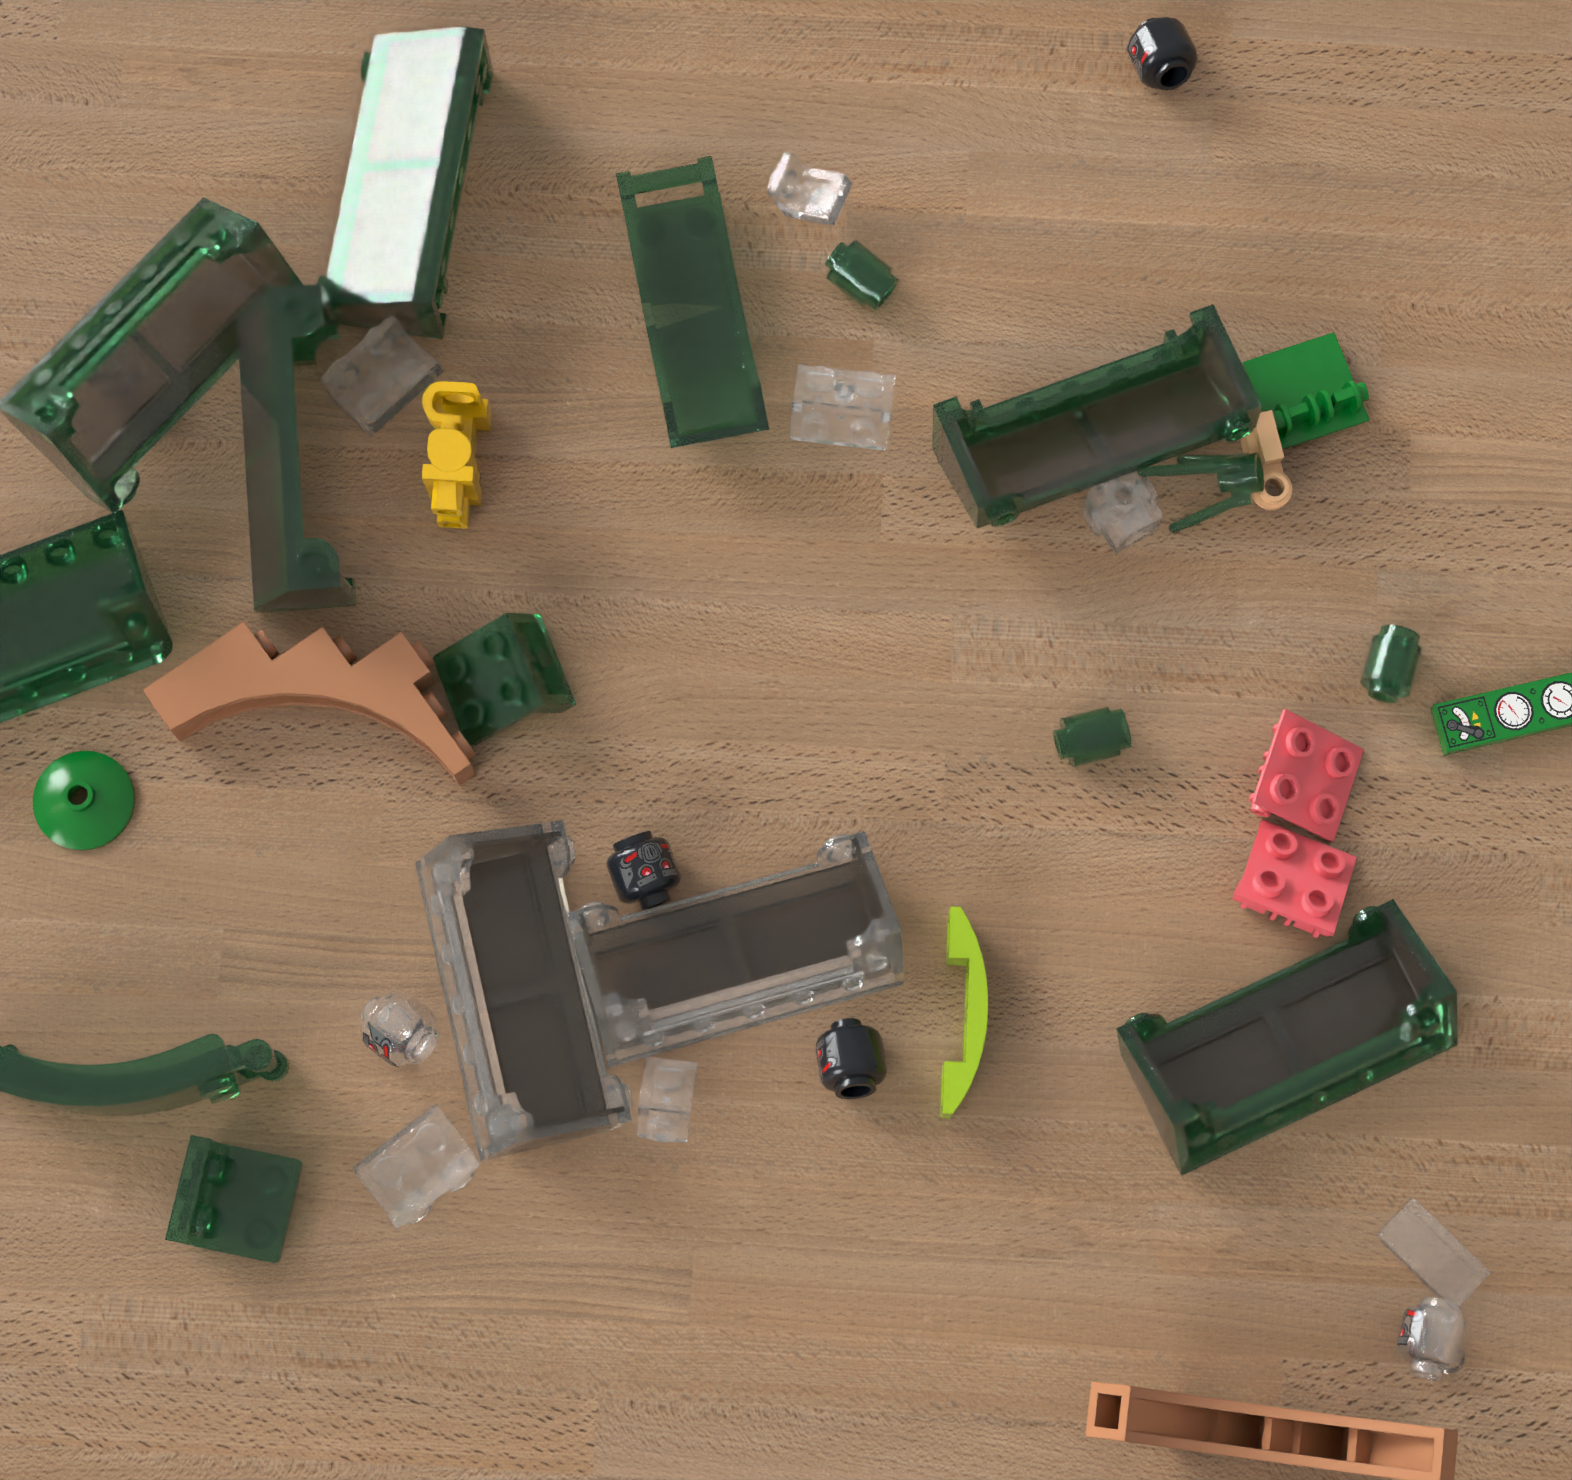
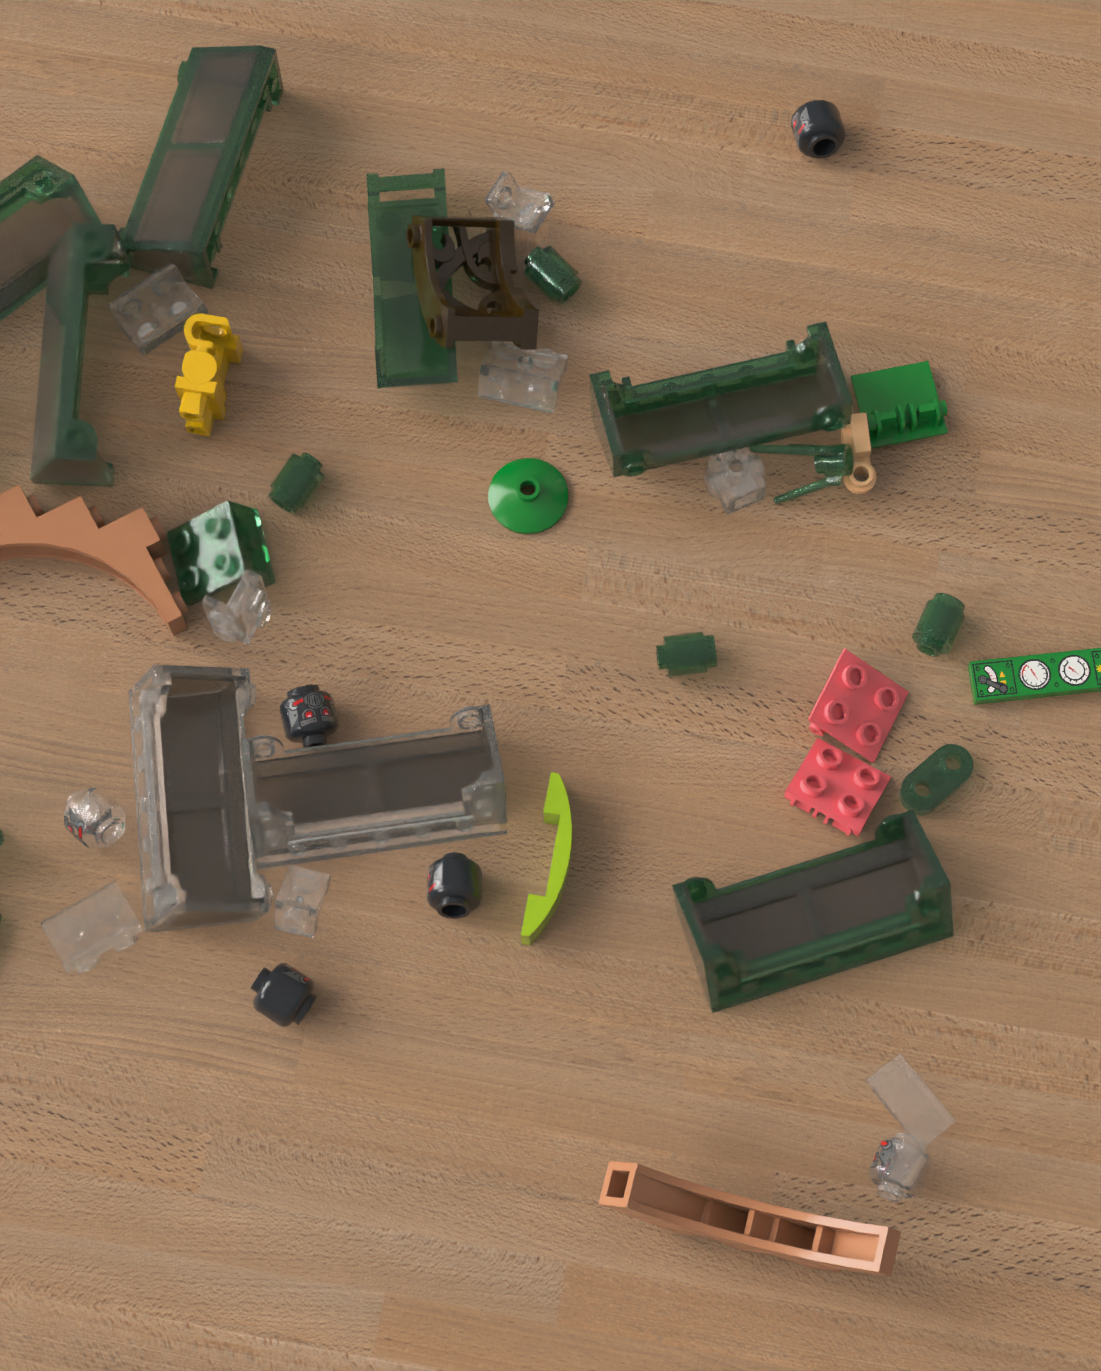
camera: 10 degrees right, 5 degrees down
none -> clear bracket [202,569,272,645]
none -> black head [250,963,317,1027]
none -> clear green brick [268,452,325,514]
none -> dark brown fence [406,215,539,350]
none -> green dish [488,458,569,534]
none -> clear green plate [899,744,973,815]

